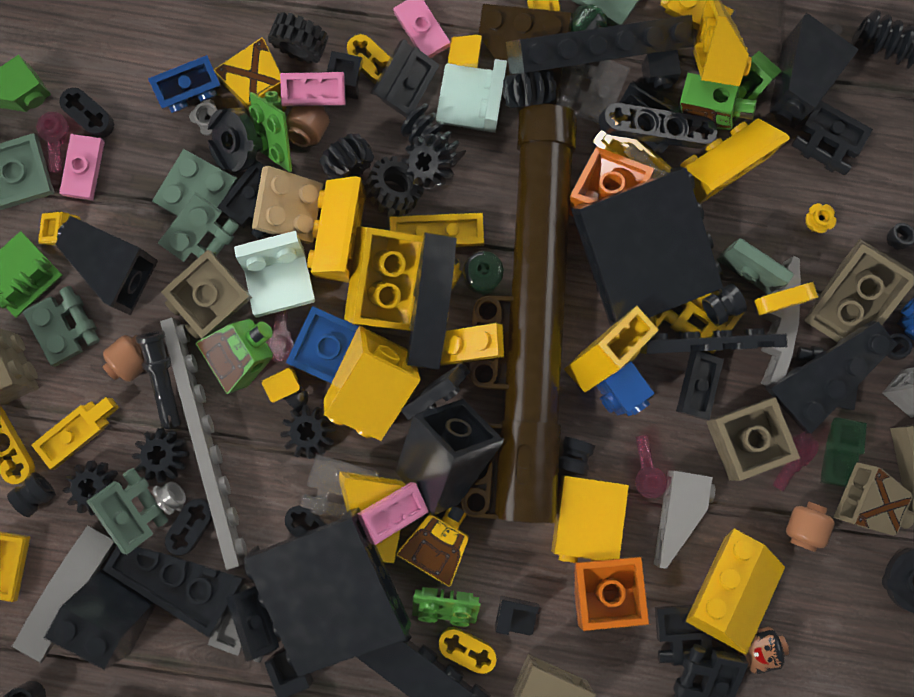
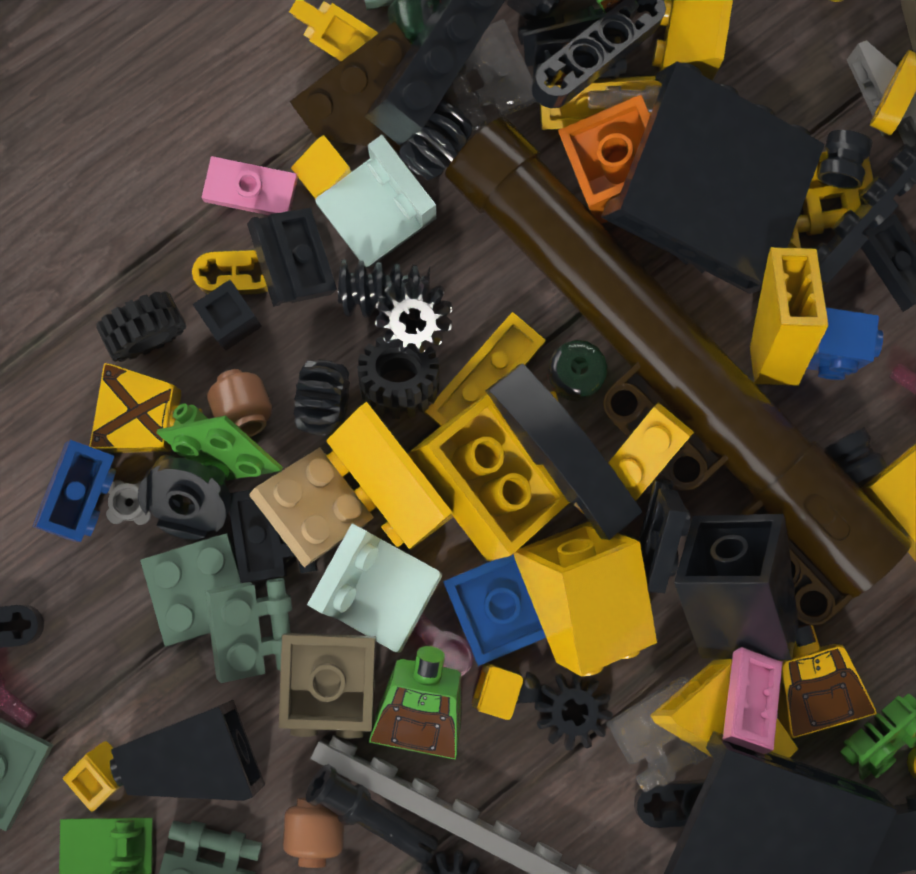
camera: 45 degrees left, 0 degrees up
bright pink plate [59,134,104,200] -> none
bright pink plate [280,72,346,106] -> none
sand green plate [717,238,794,294] -> none

